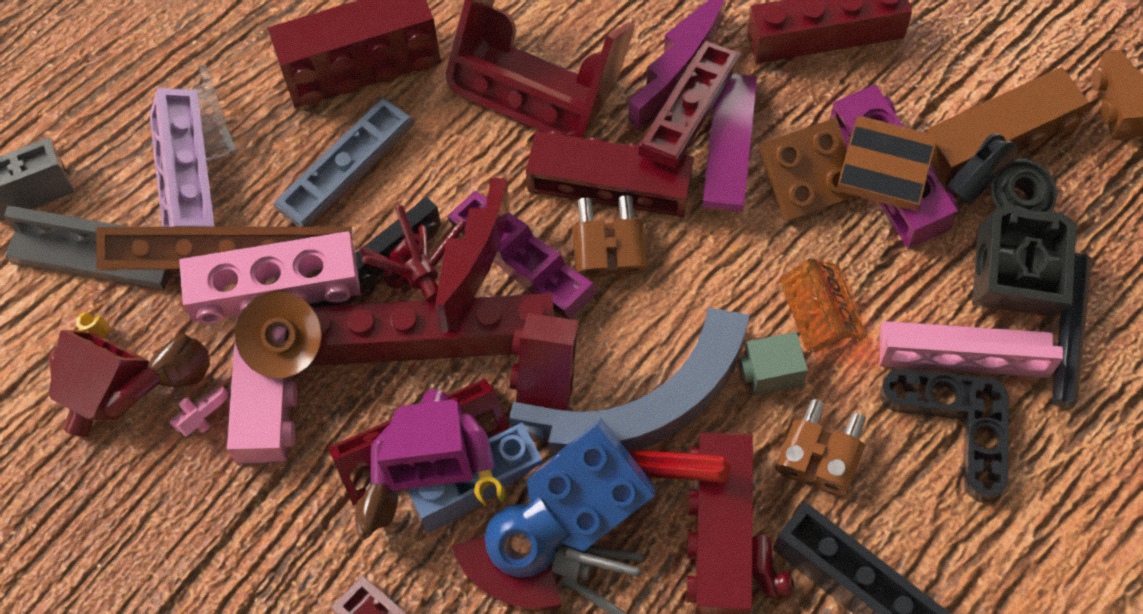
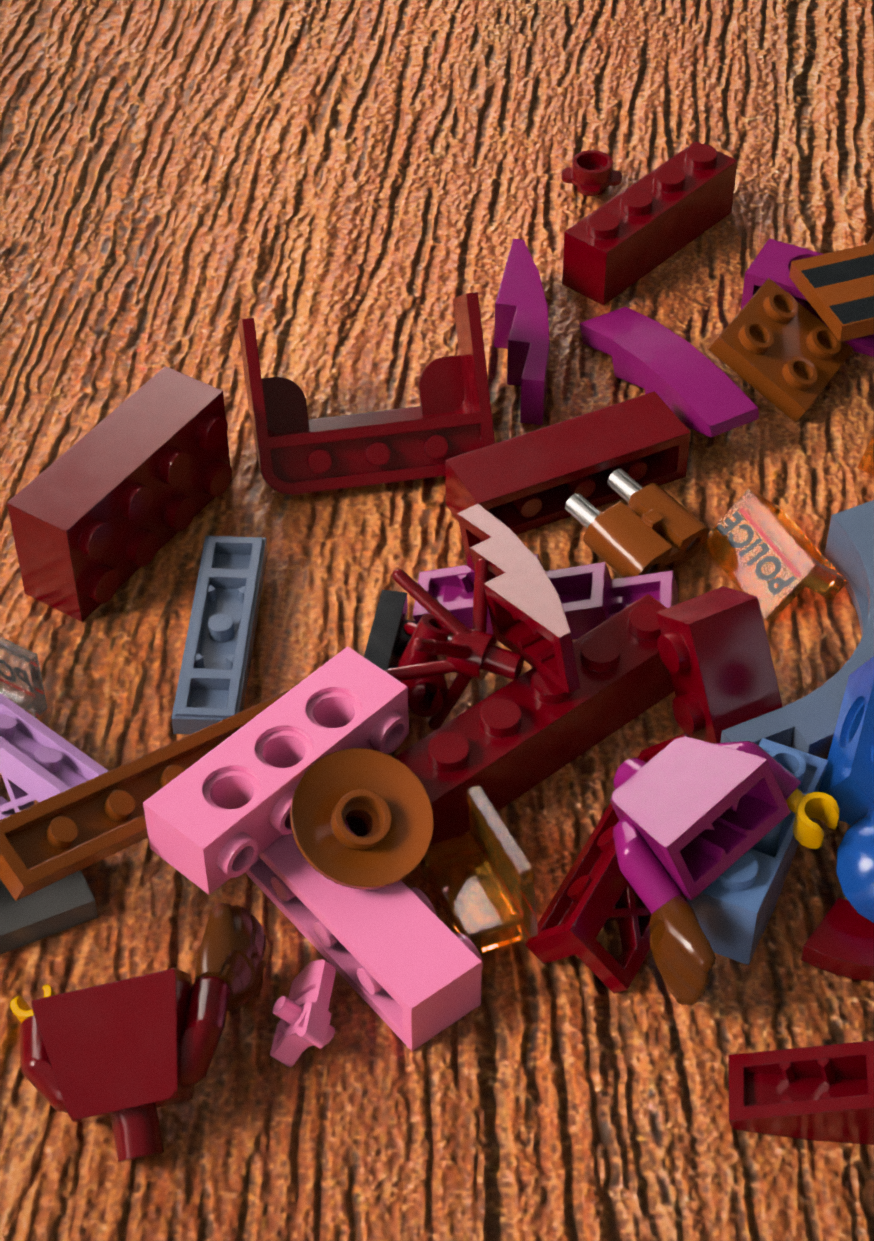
camera: 40 degrees left, 20 degrees down
dark red plate [638,40,740,169] -> none
none -> clear orange panel [420,785,538,953]
none -> clear orange panel [703,488,848,623]

